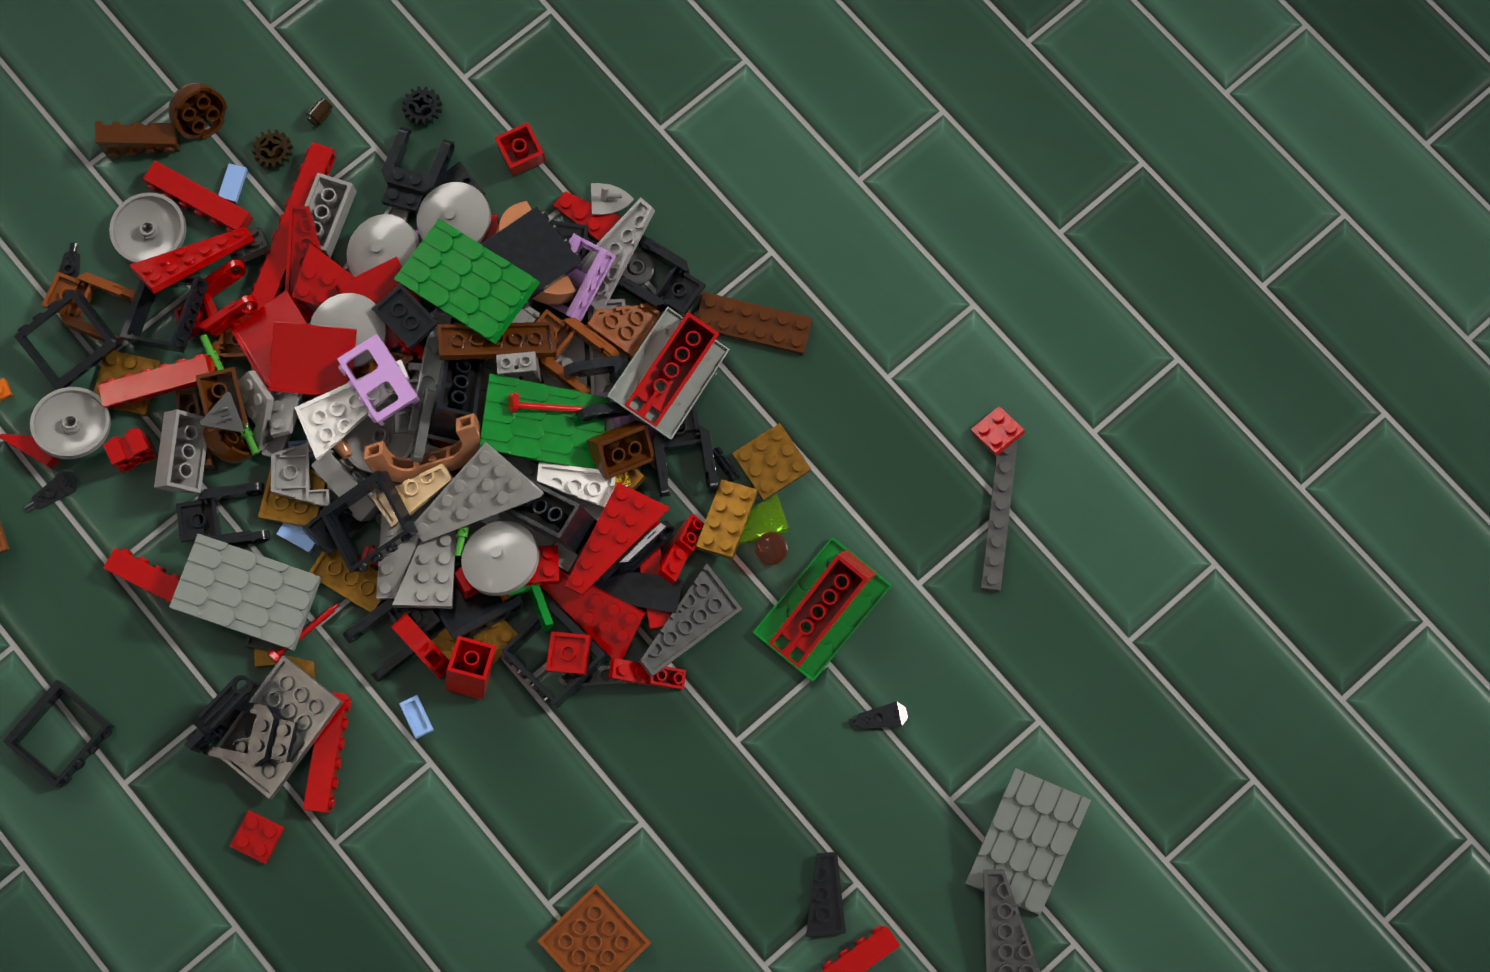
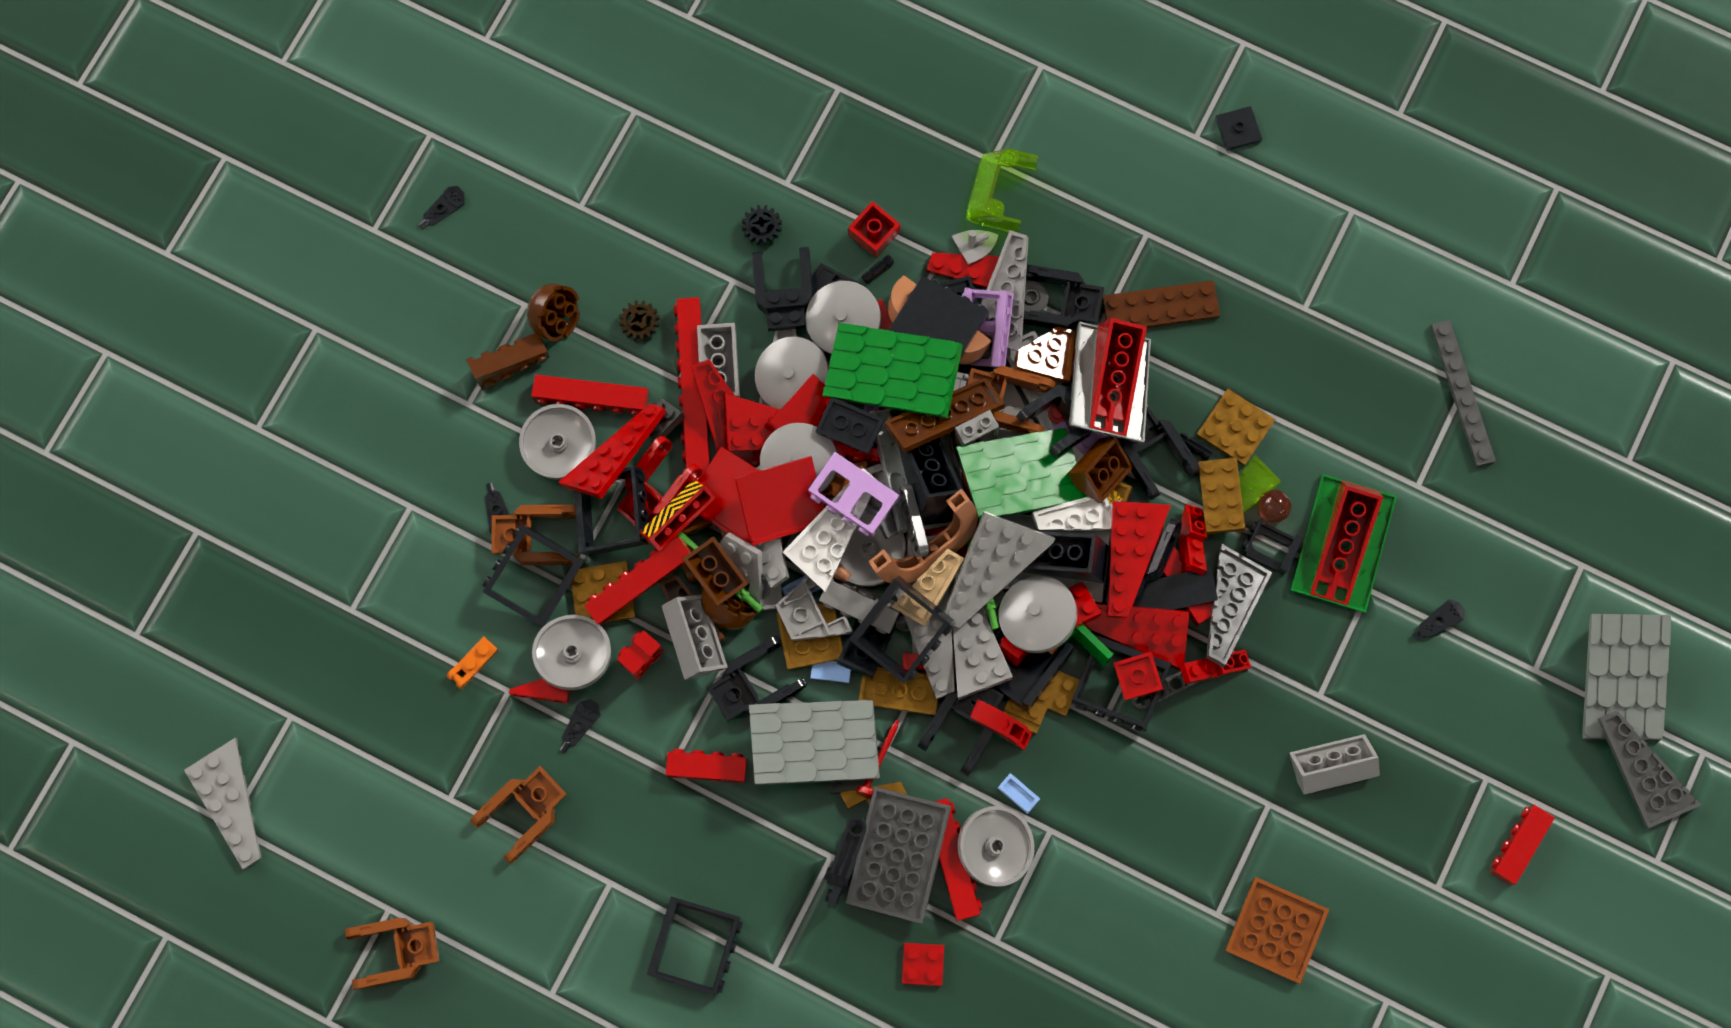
camera: 20 degrees left, 0 degrees up
dark grey piece [200,392,244,432] -> none
plate [203,701,299,767] -> none
light blue tile [219,163,248,204] -> none
dark brown brick [306,98,333,126] -> none
red slope [445,636,496,700] -> none
red piece [508,393,584,413] -> none
black wing [806,852,846,937] -> none
plate [970,406,1025,457] -> none
none -> red brick [639,479,716,552]
none -> black axle [861,255,894,284]
none -> light grey dish [958,806,1034,887]
none -> clear neon green windscreen [966,149,1038,233]
none -> red plate [1048,405,1066,424]
none -> black plate [1215,106,1262,151]
none -> black panel [1241,518,1303,575]
none -> light grey slope [1290,734,1380,794]

